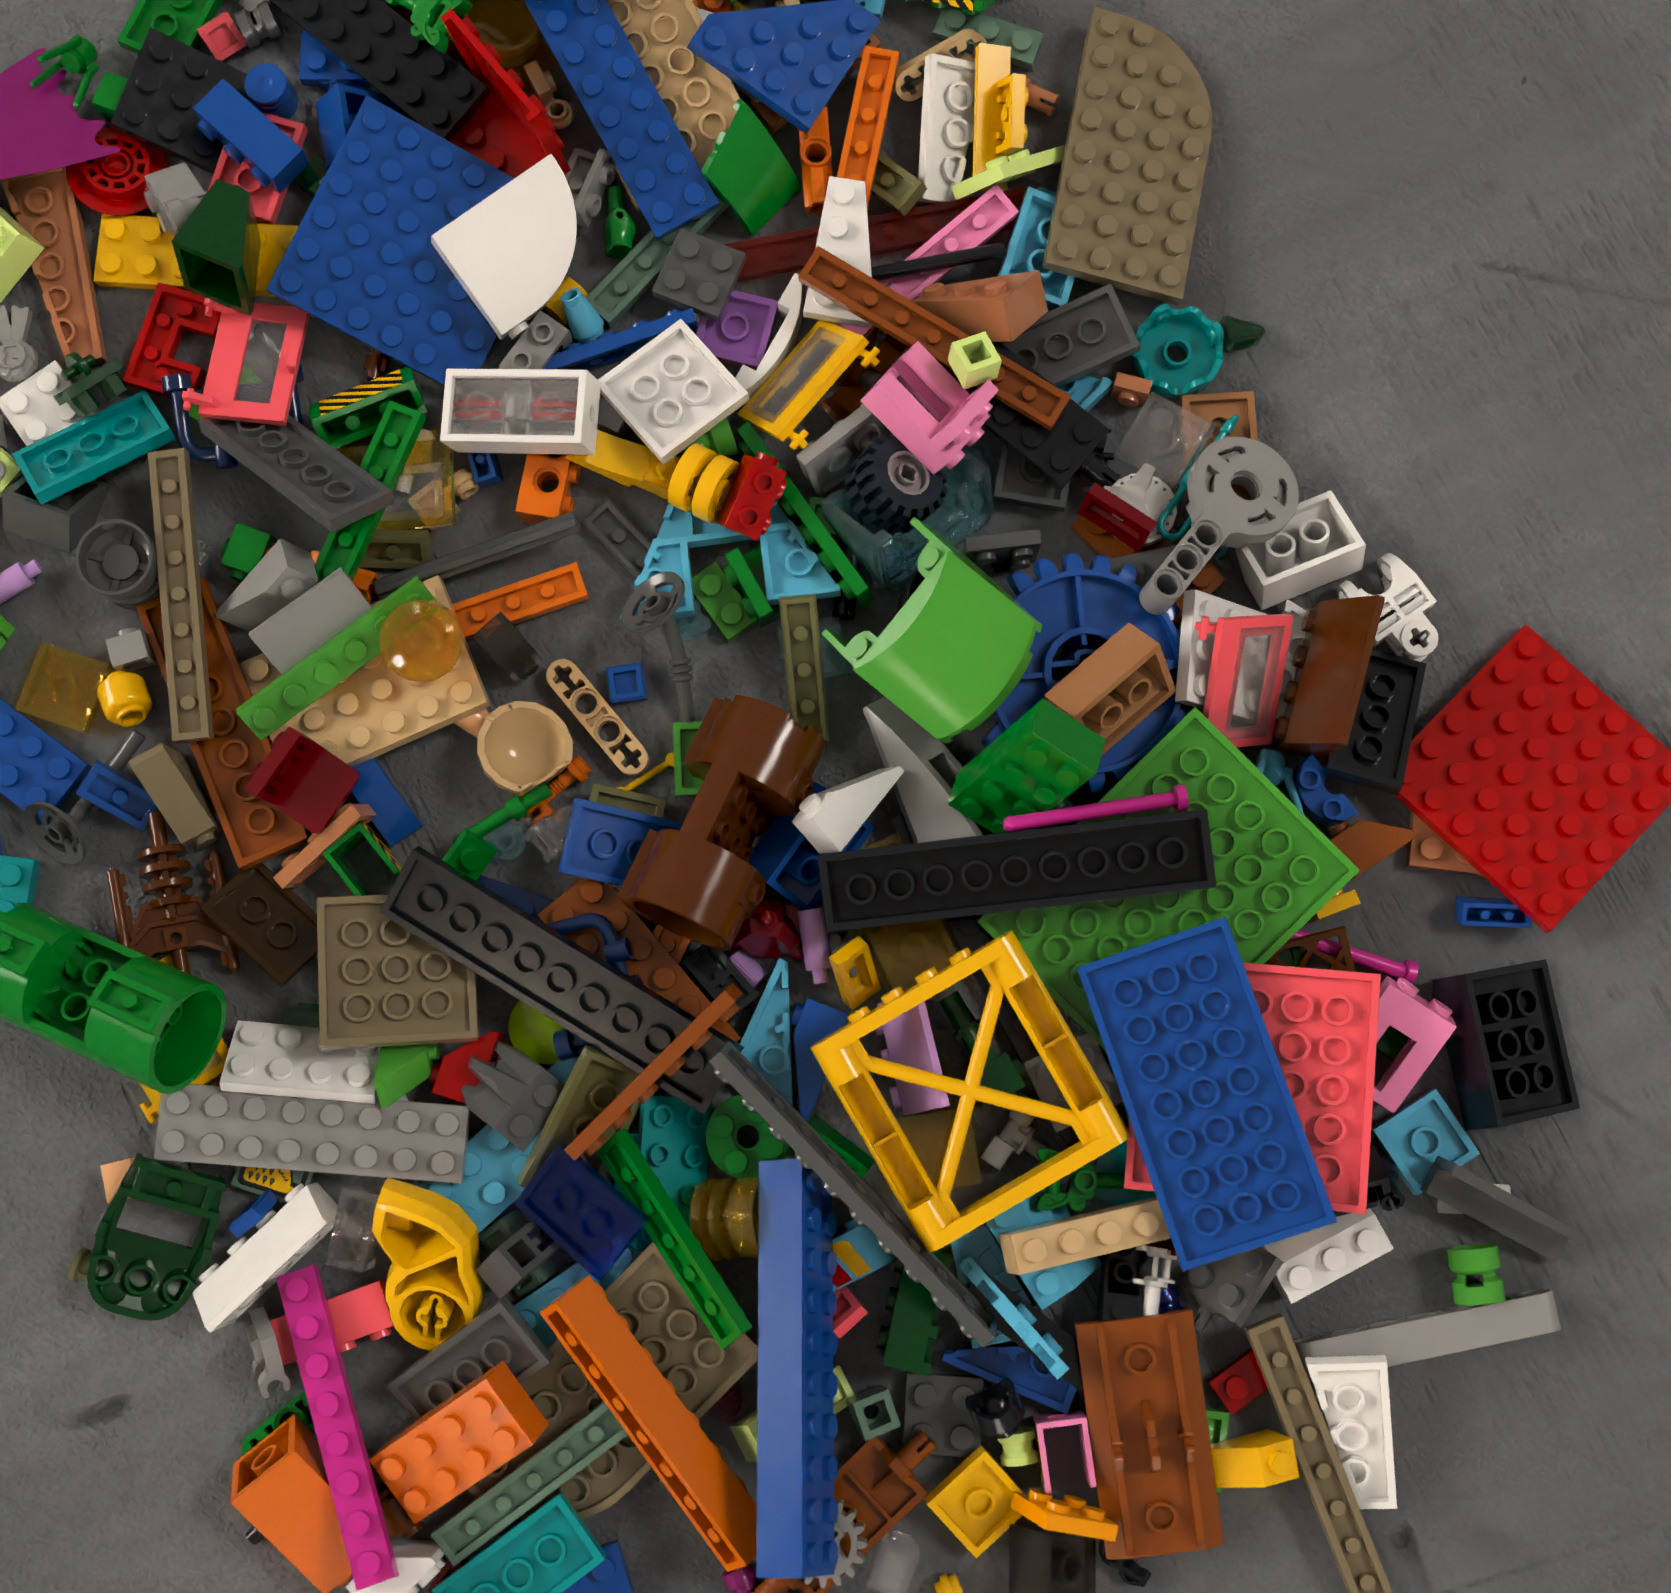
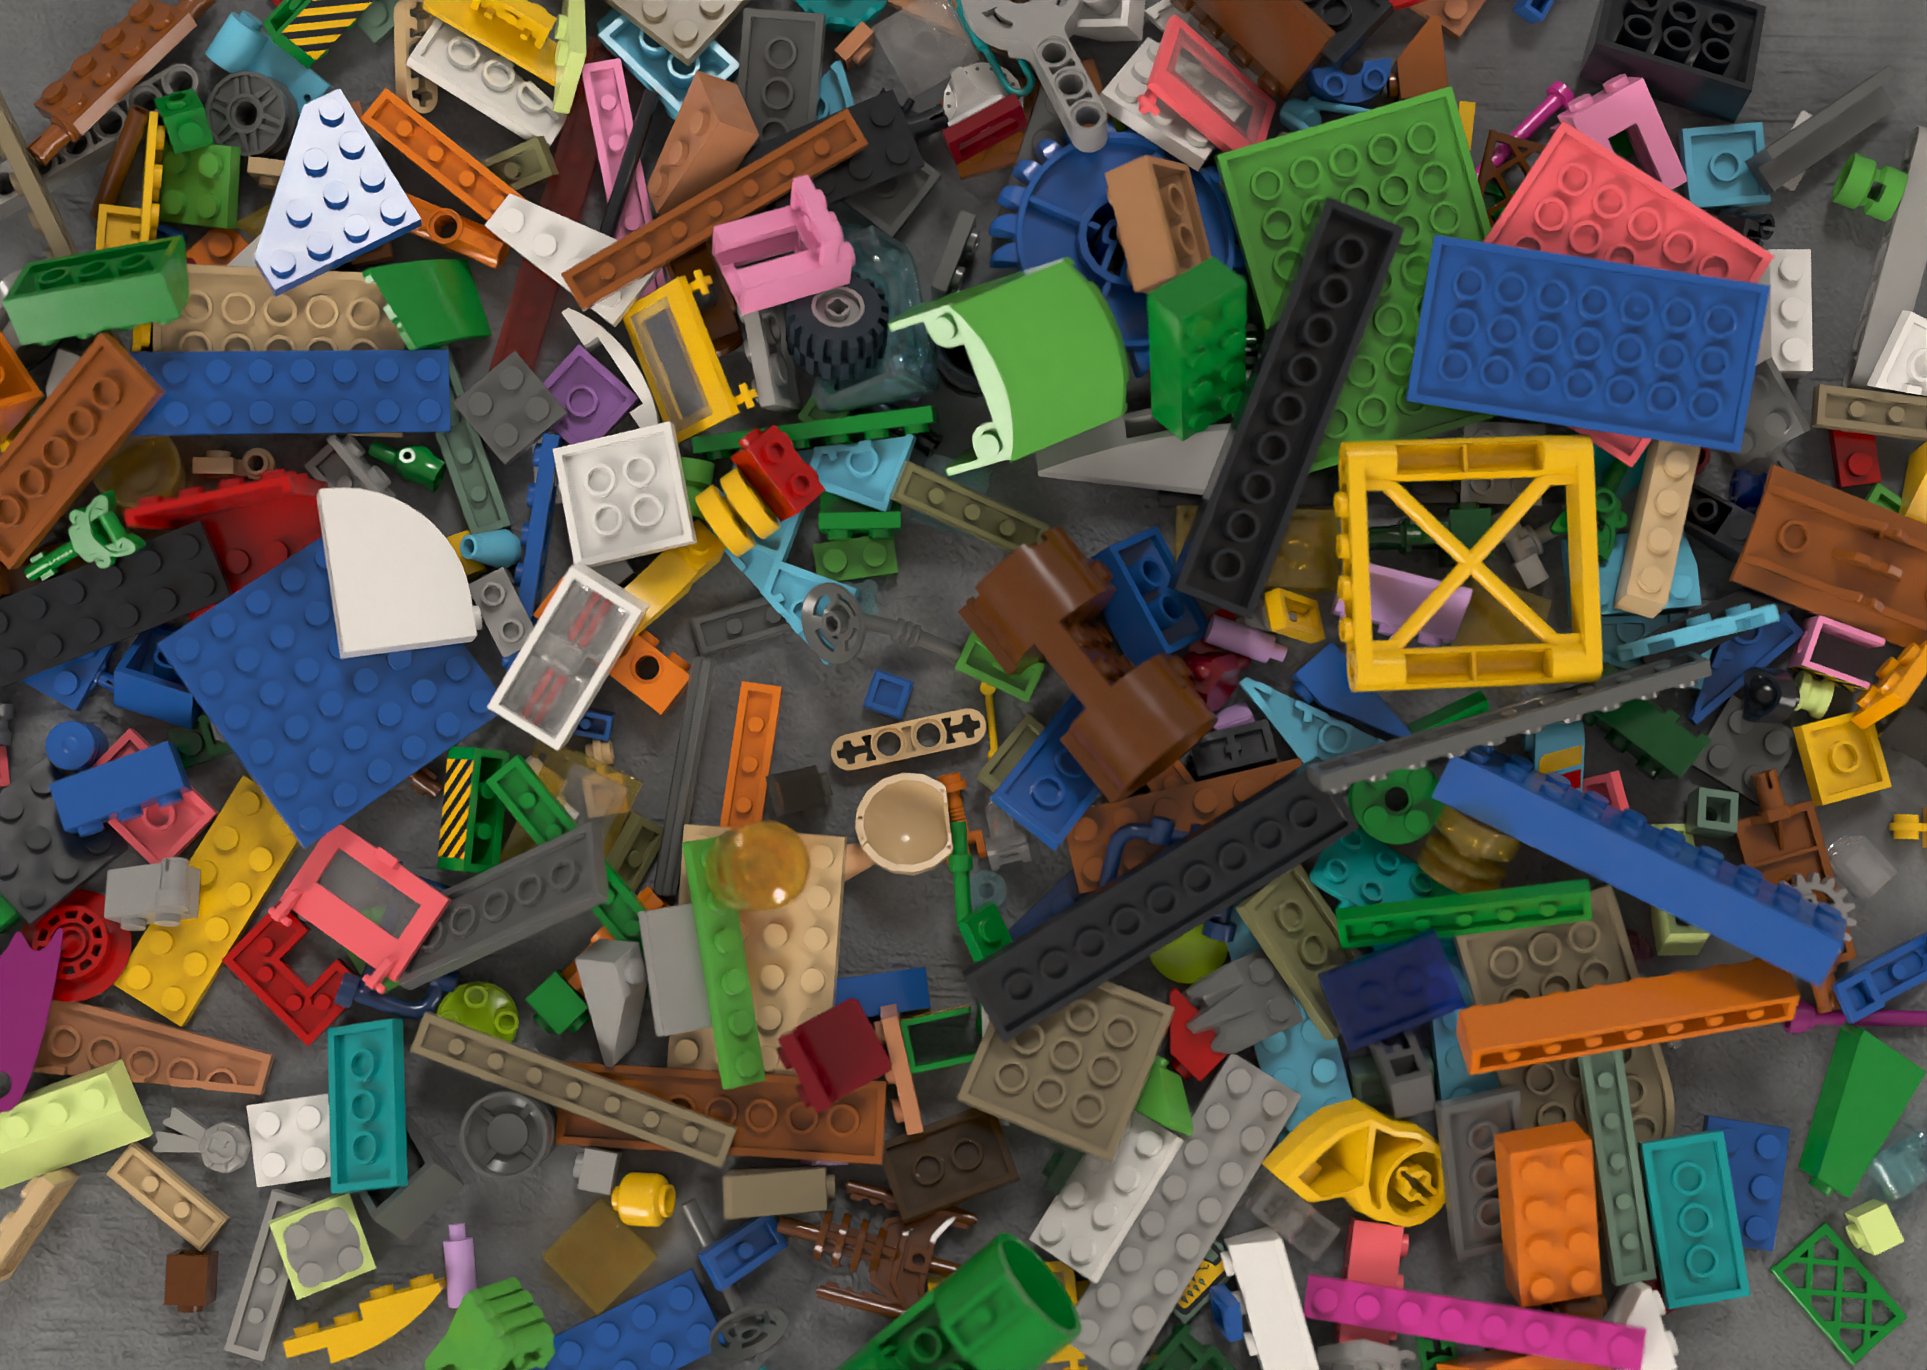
camera: 65 degrees left, 5 degrees up
dark green hips [54,352,127,418] -> none
dark green slope [172,179,261,316] -> none
dark orange plate [564,983,743,1161] -> none
white slope [791,766,904,854] -> none
yellowish green plate [948,331,1002,390] -> none
dark pink bar [1003,784,1189,832] -> none
white piece [1132,1245,1177,1316] -> none
none -> lime dish [437,981,519,1042]

